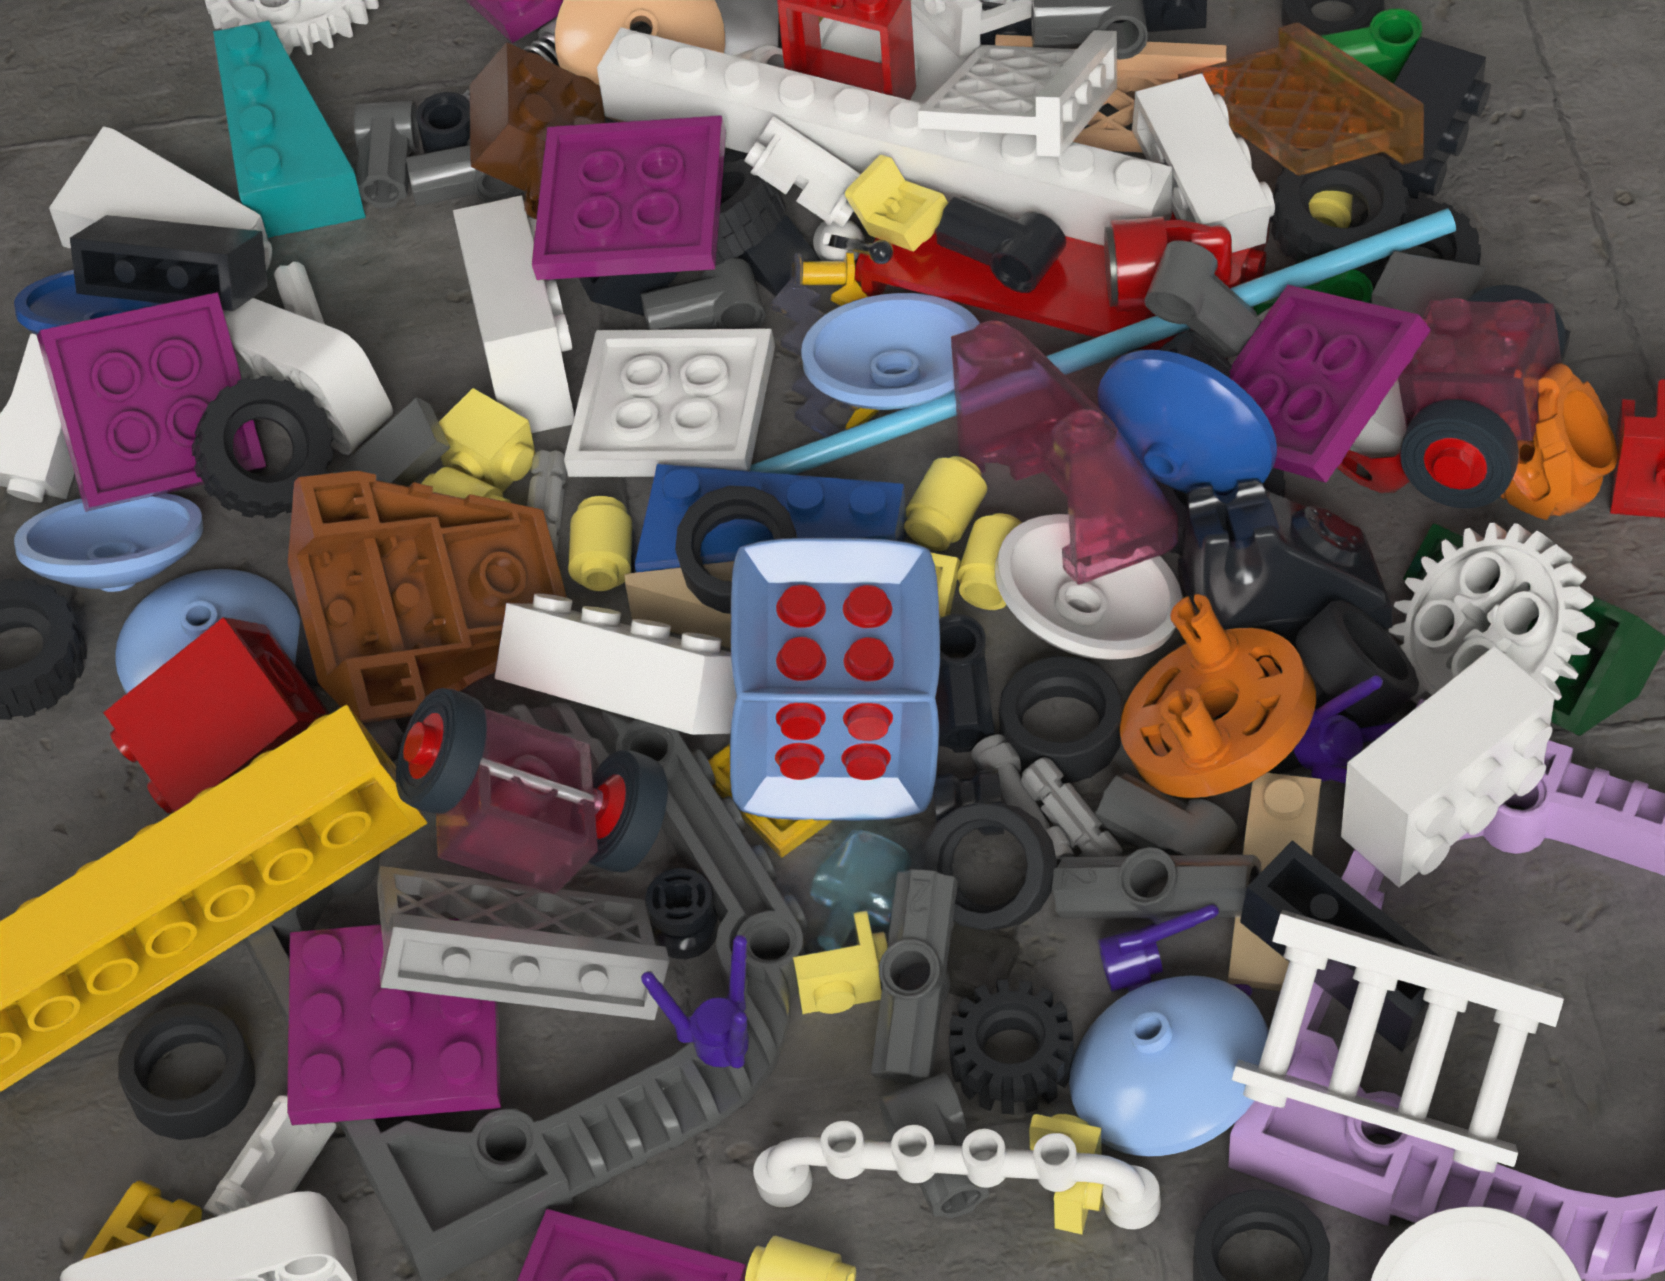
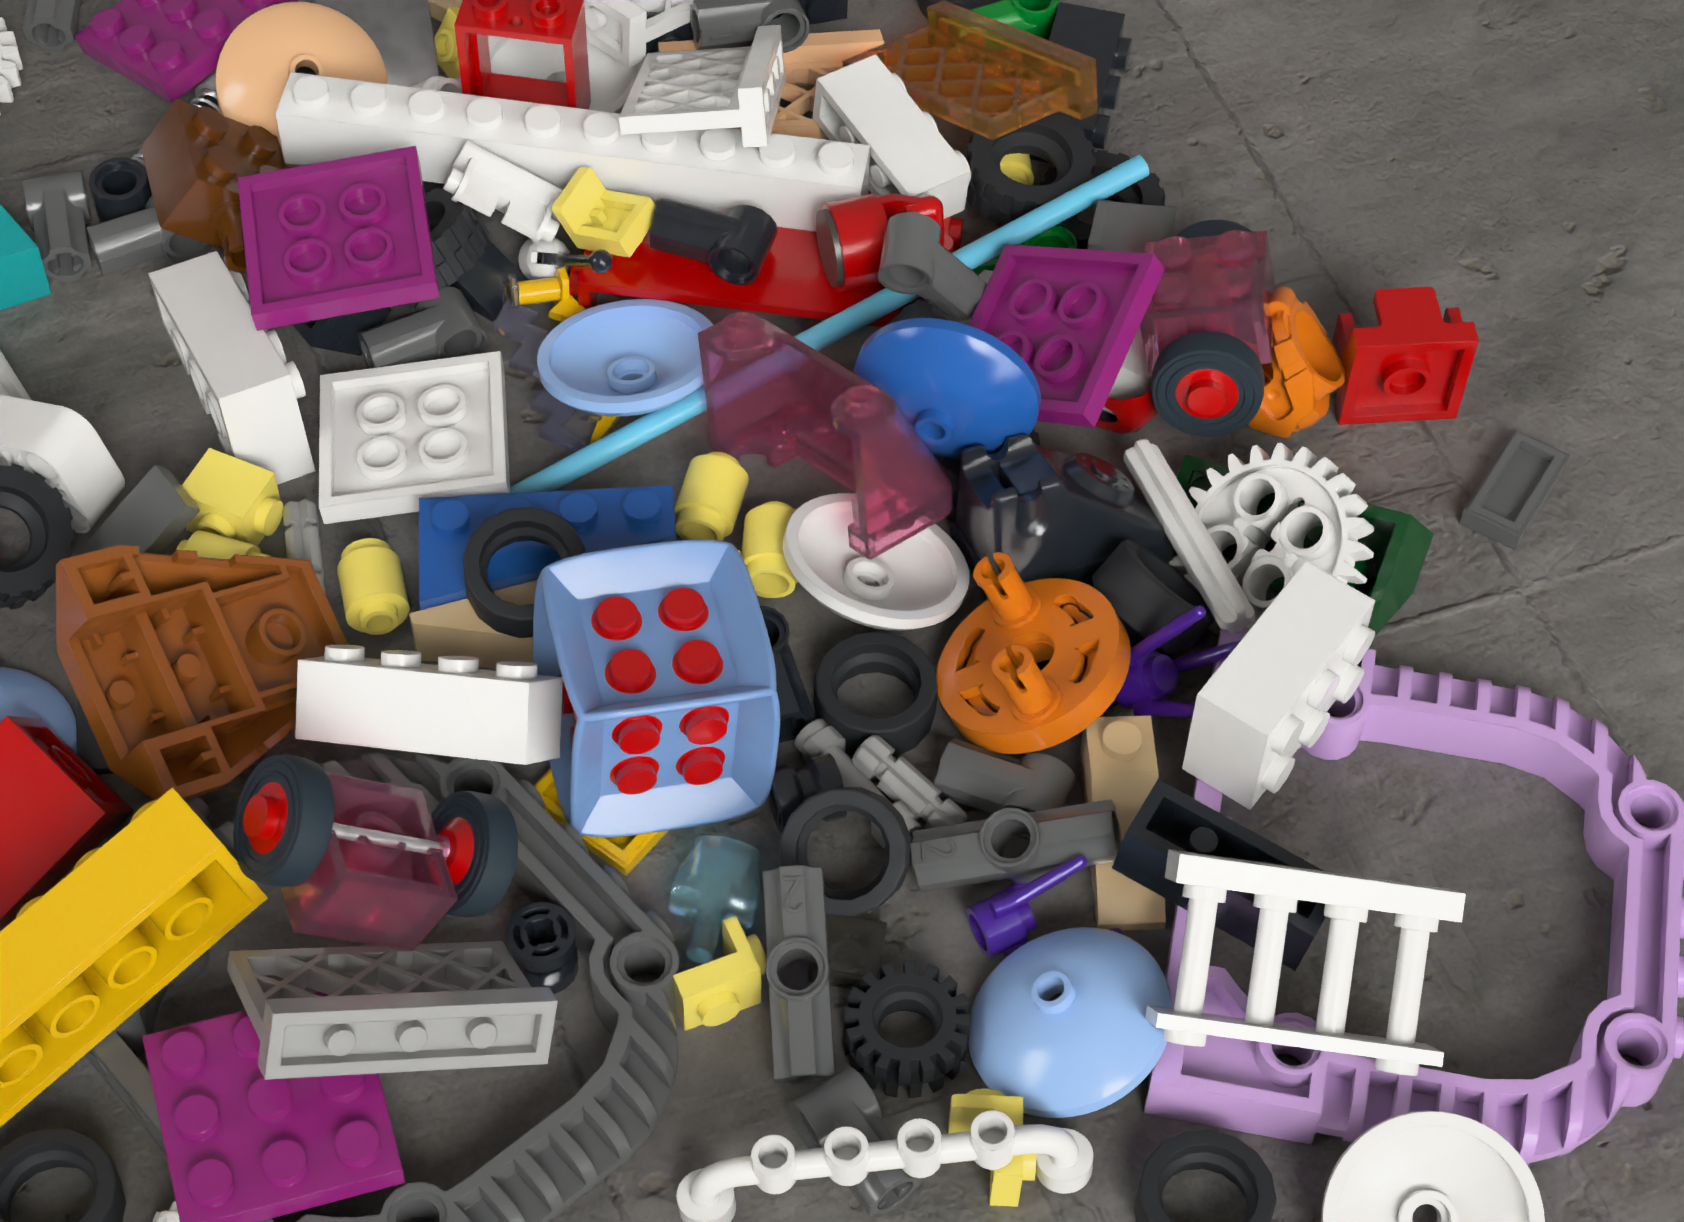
camera: 20 degrees left, 0 degrees up
dark purple plant [641,935,749,1068] -> none
none -> white axle [1124,439,1255,634]

